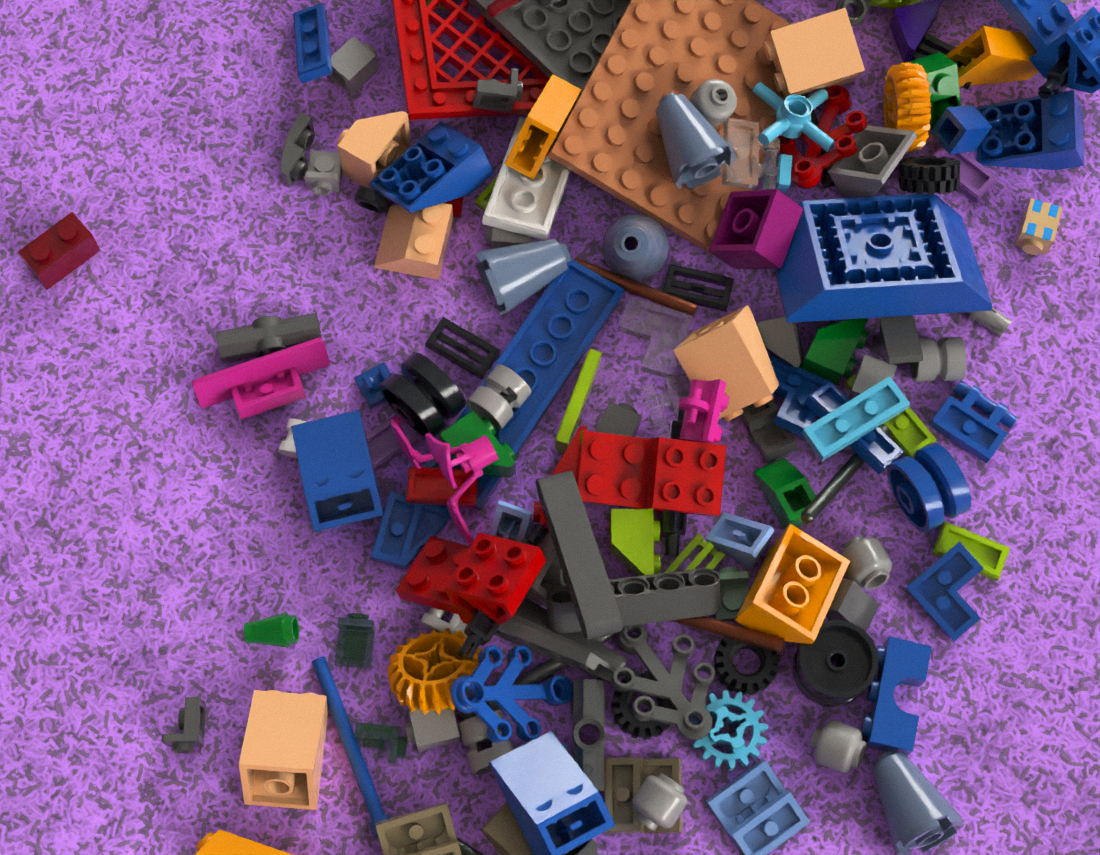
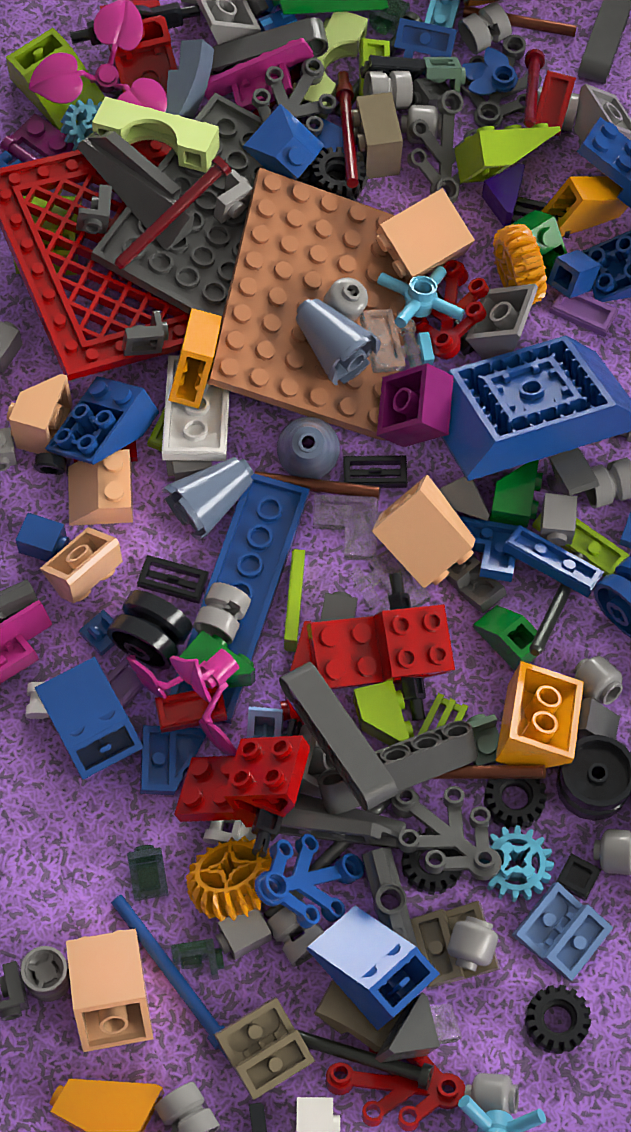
camera: 15 degrees left, 5 degrees down
green cone [244,612,299,648] -> none
dark pink hips [678,379,729,443] -> none
light blue slope [705,512,775,570] -> none
medium azure plate [802,376,910,461] -> none
black tyre [899,156,960,195] -> none
none -> blue brick [16,513,69,562]
none -> light grey wheel [21,946,70,1002]
none -> light nougat slope [39,527,123,604]
none -> black tile [556,853,602,901]

